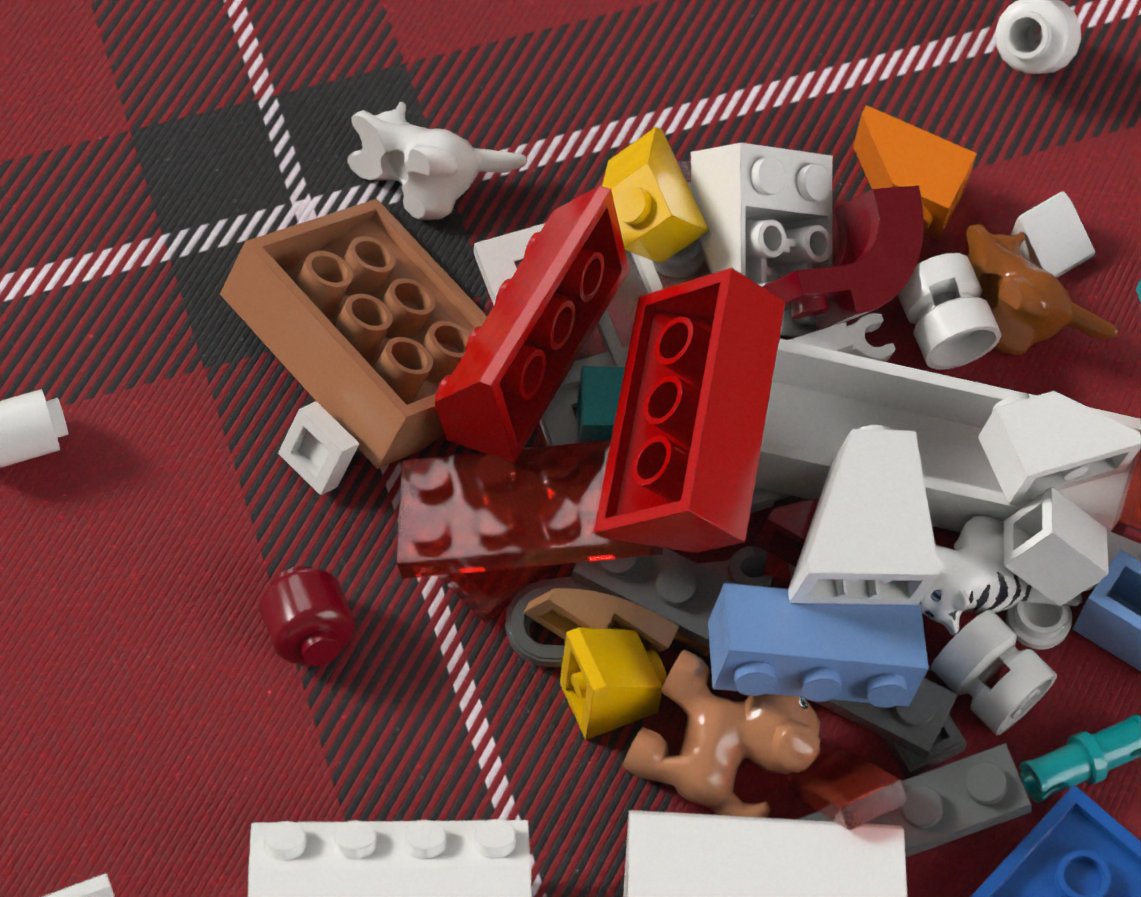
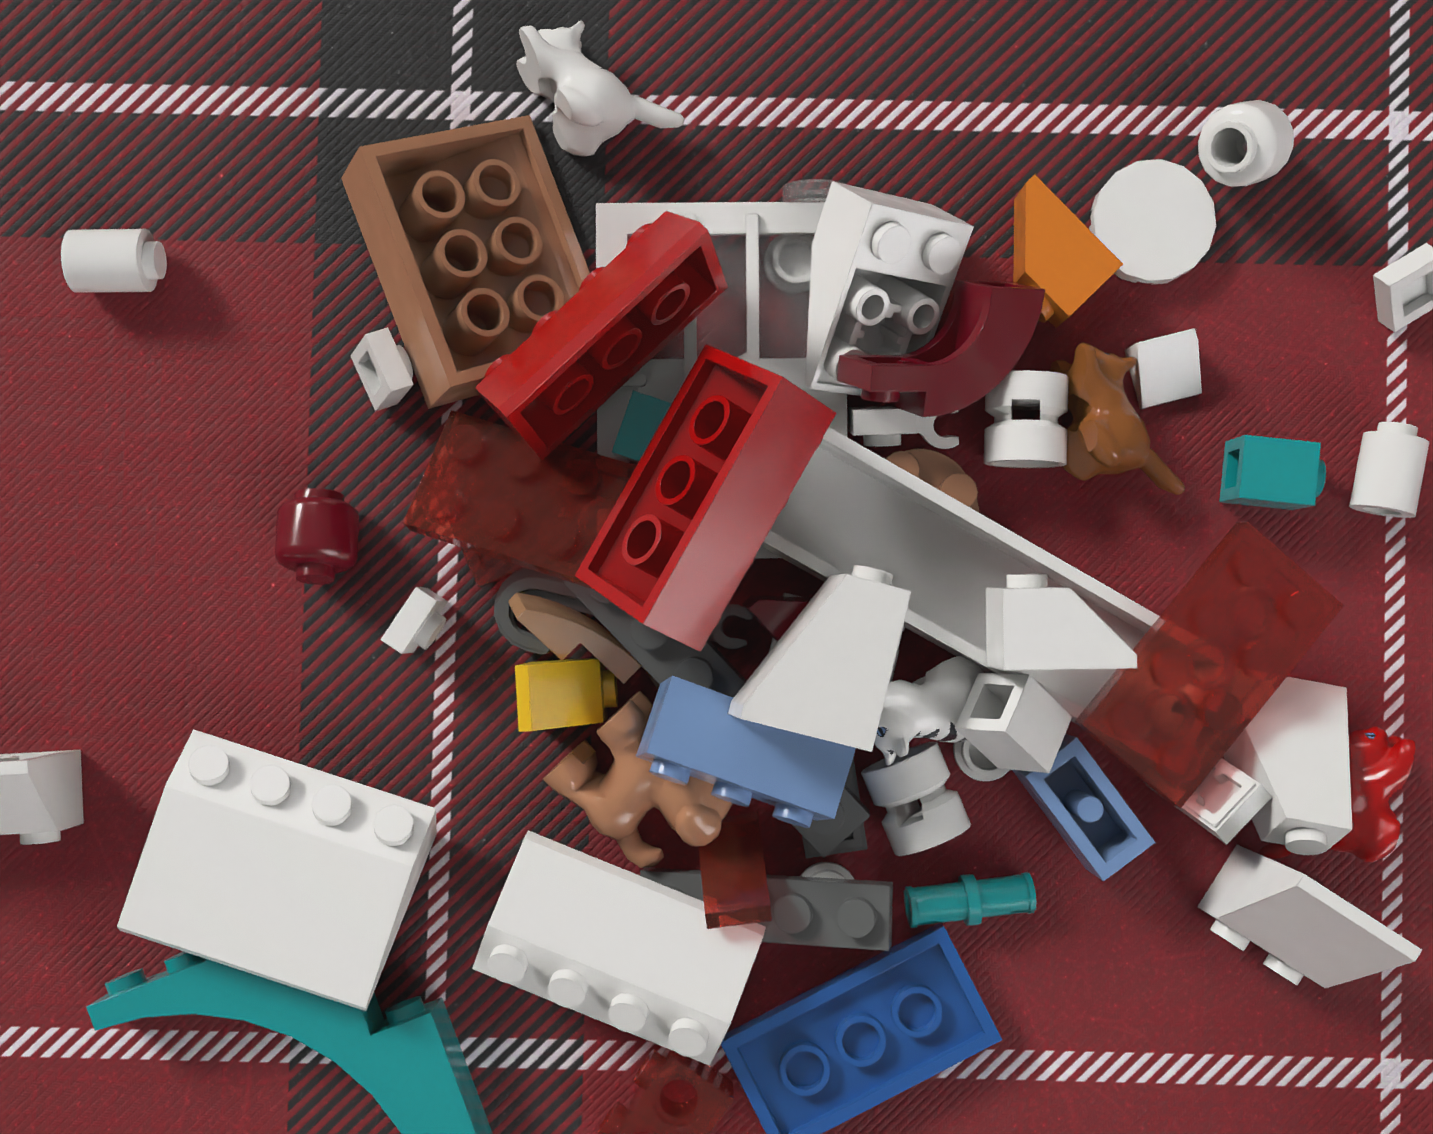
camera: 30 degrees right, 25 degrees up
yellow slope [602,127,710,264] -> none
none -> white plate [381,587,448,654]
none -> white tile [1089,159,1216,285]

